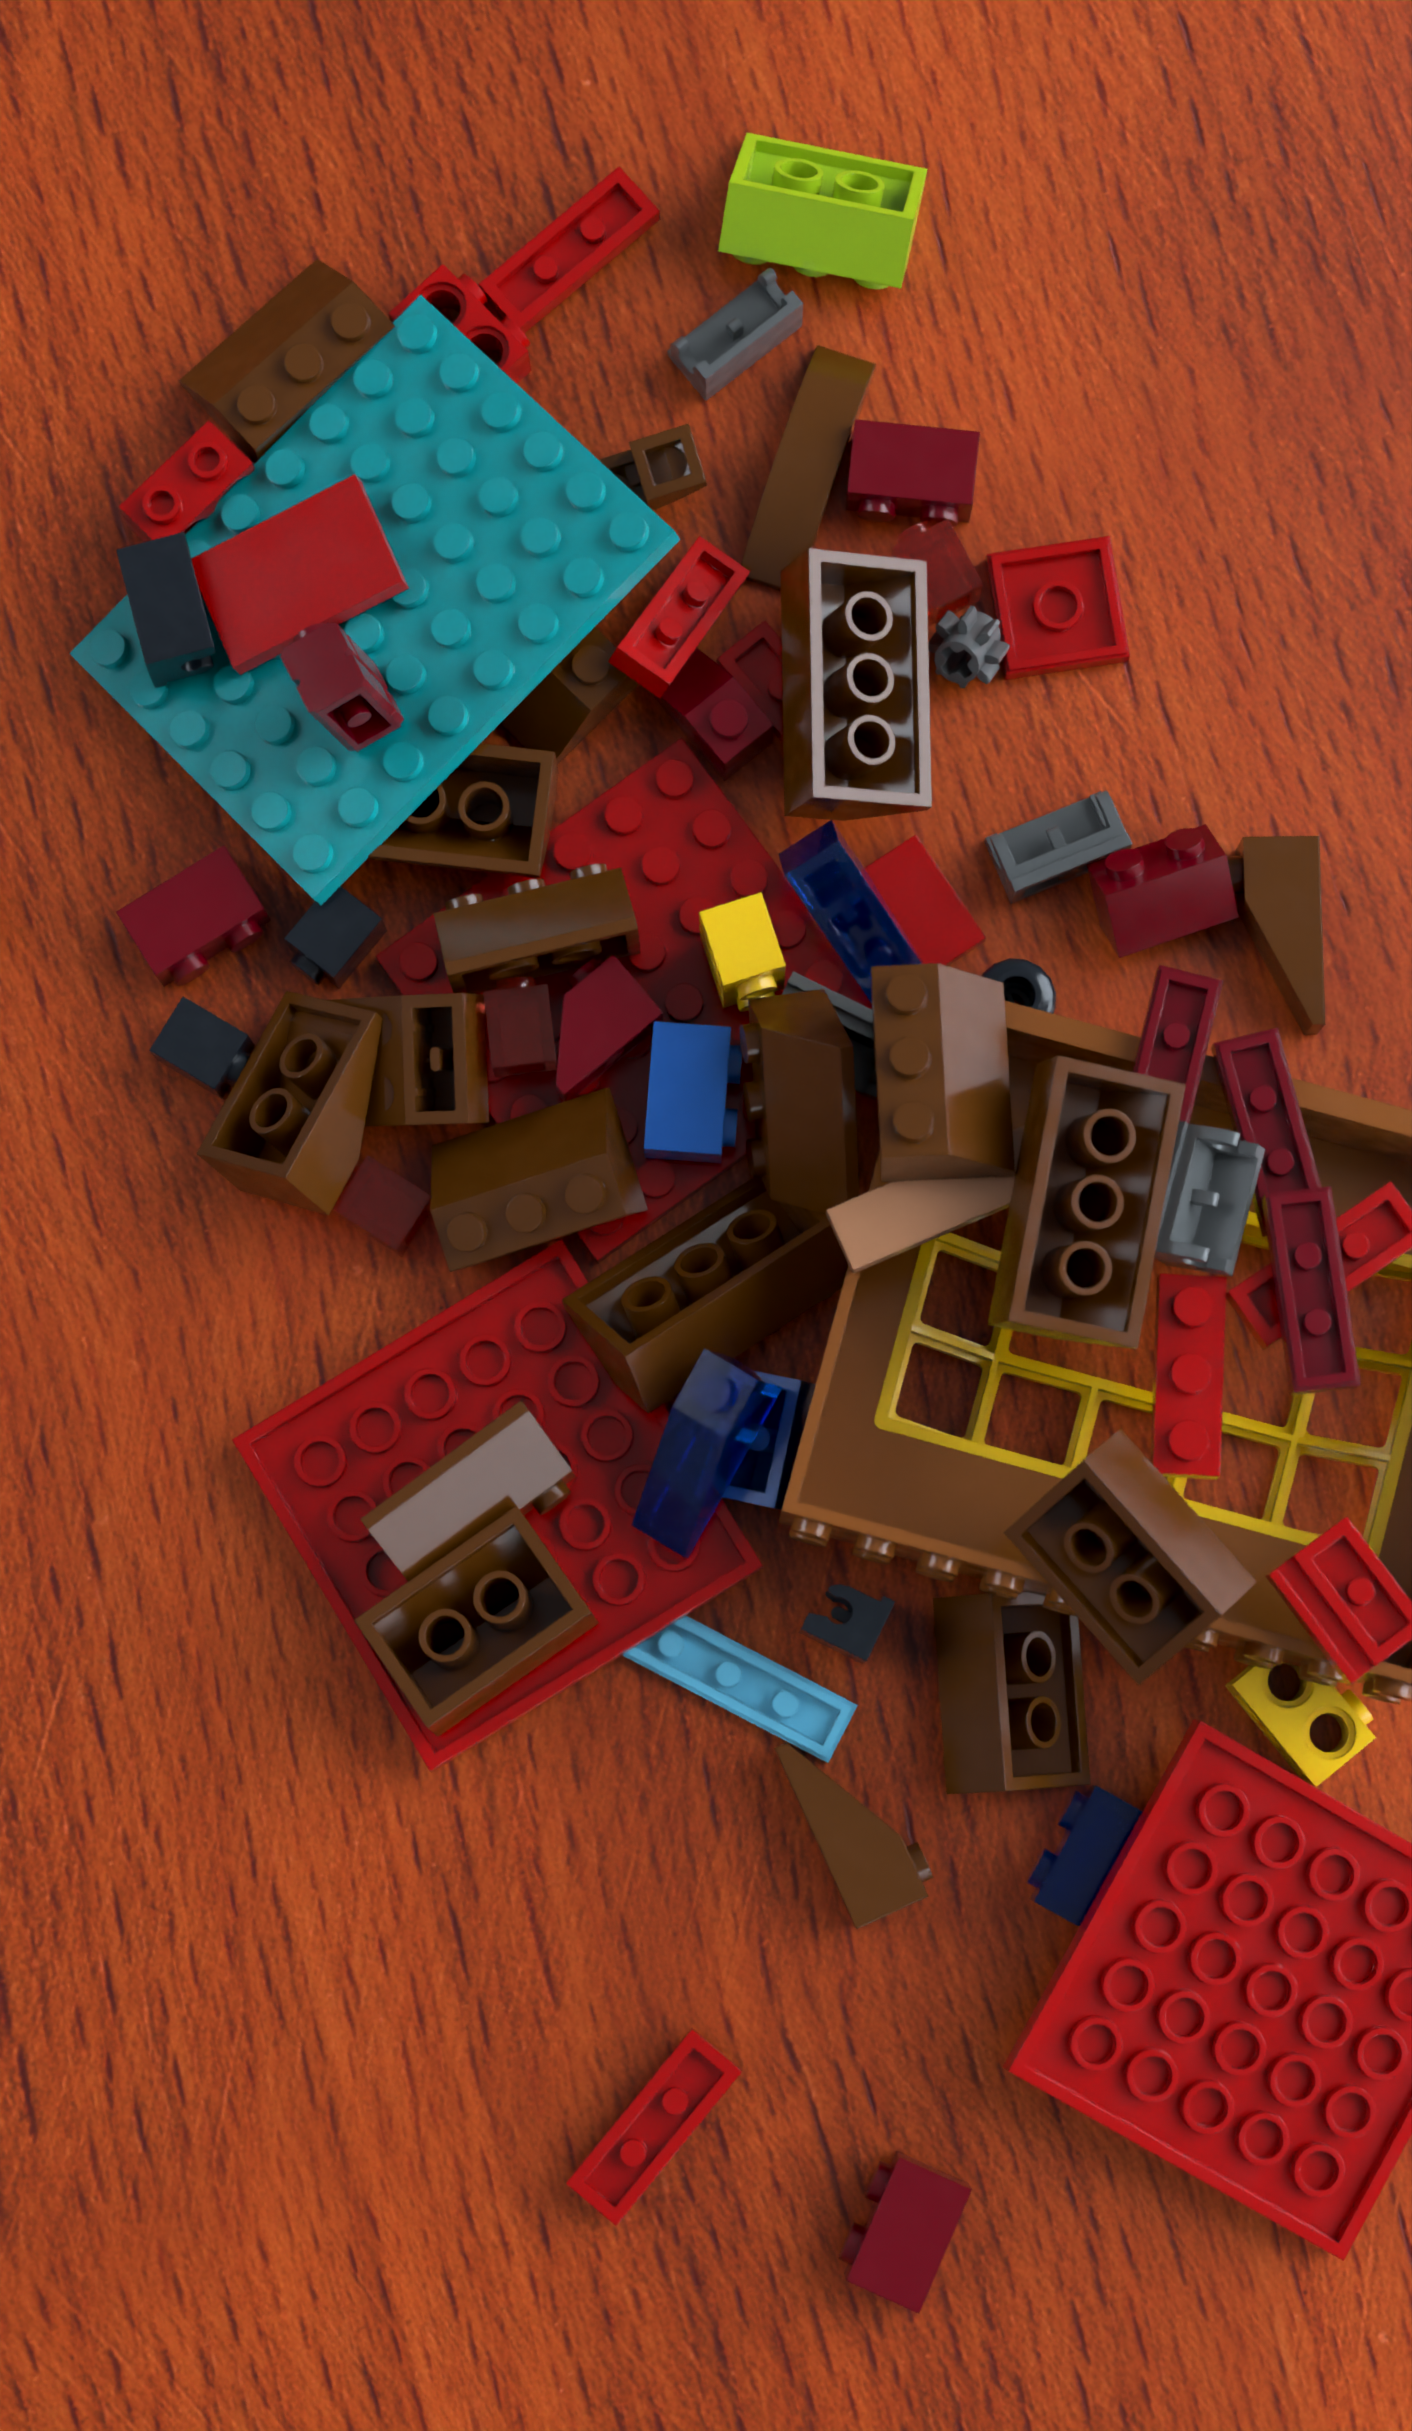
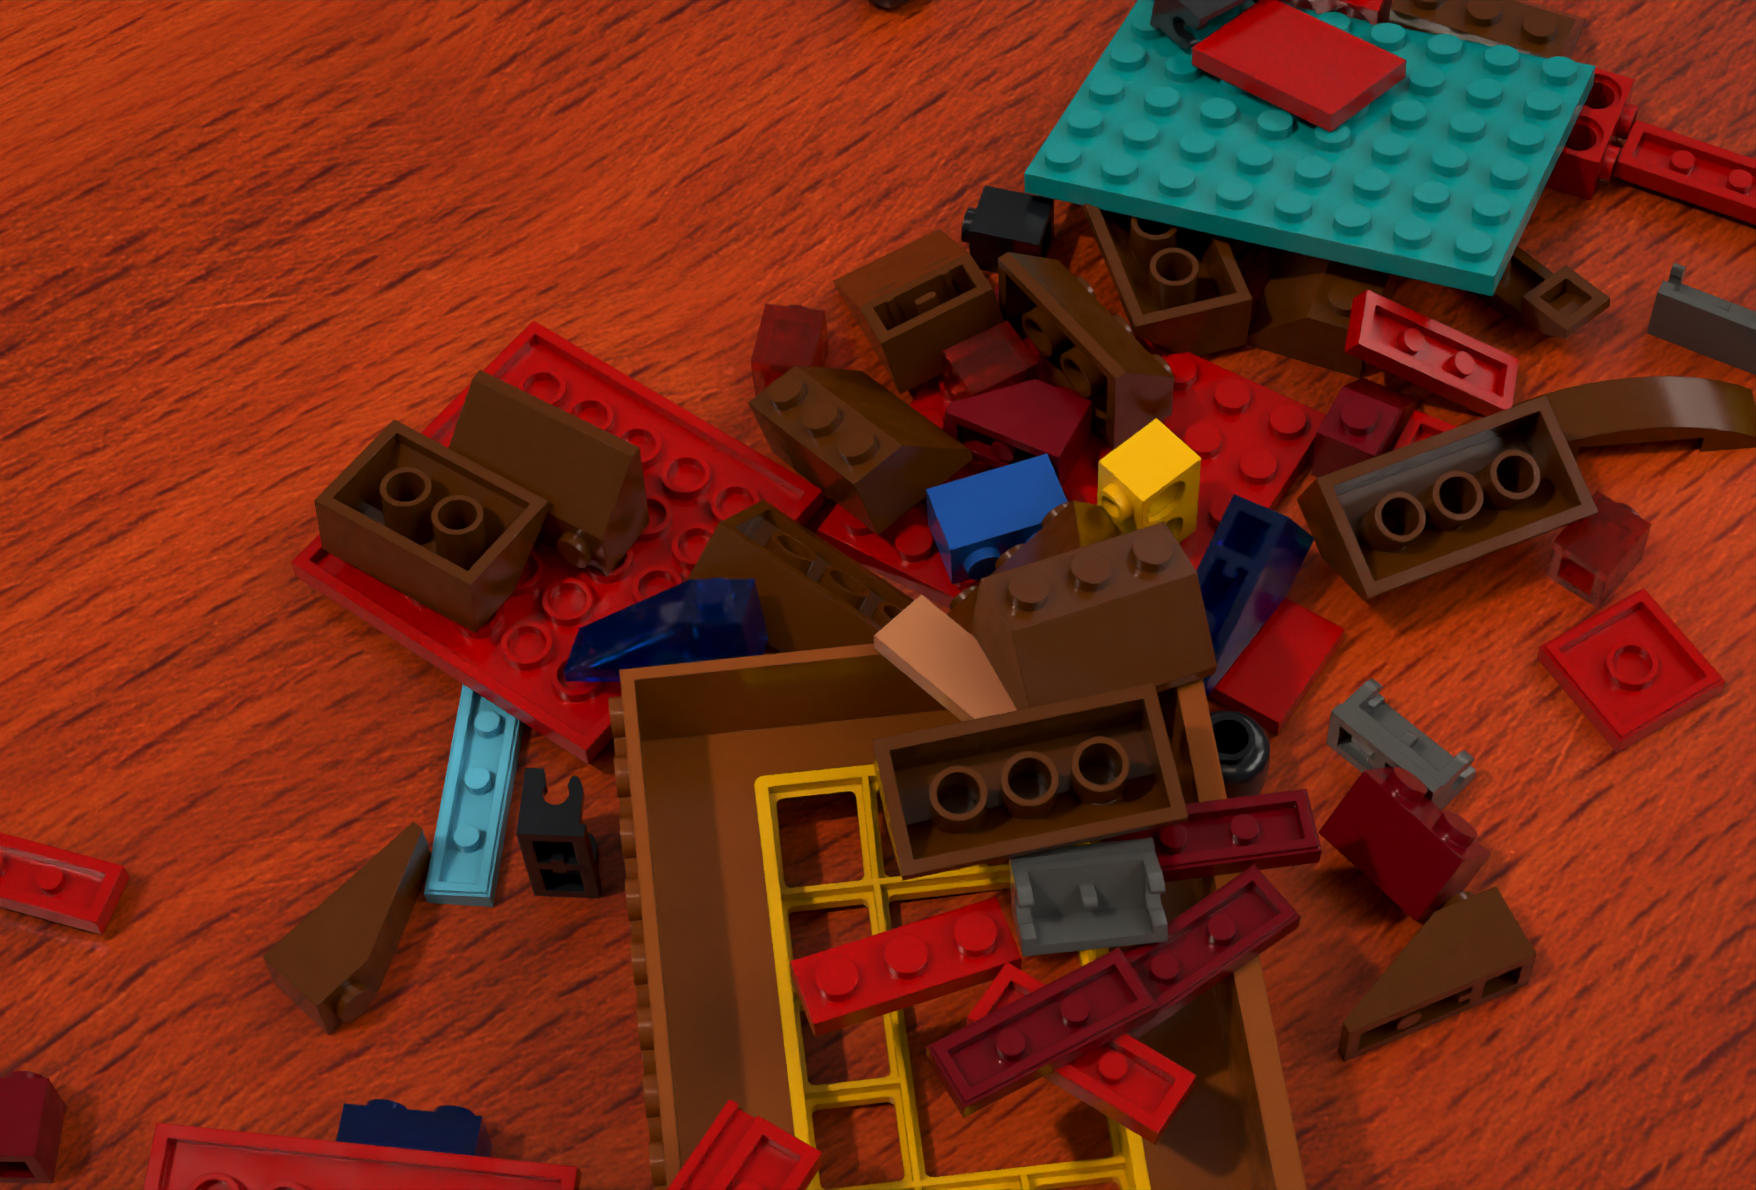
camera: 70 degrees right, 25 degrees down
dark red brick [116,845,271,987] -> none
black brick [149,996,255,1099] -> none
reddish brown slope [196,991,383,1215] -> none
dark red brick [280,622,404,752] -> none
dark red brick [846,419,980,528] -> none
dark grey gear [928,606,1010,688] -> none
reddish brown slope [933,1592,1091,1794] -> none
reddish brown slope [1004,1429,1257,1685] -> none

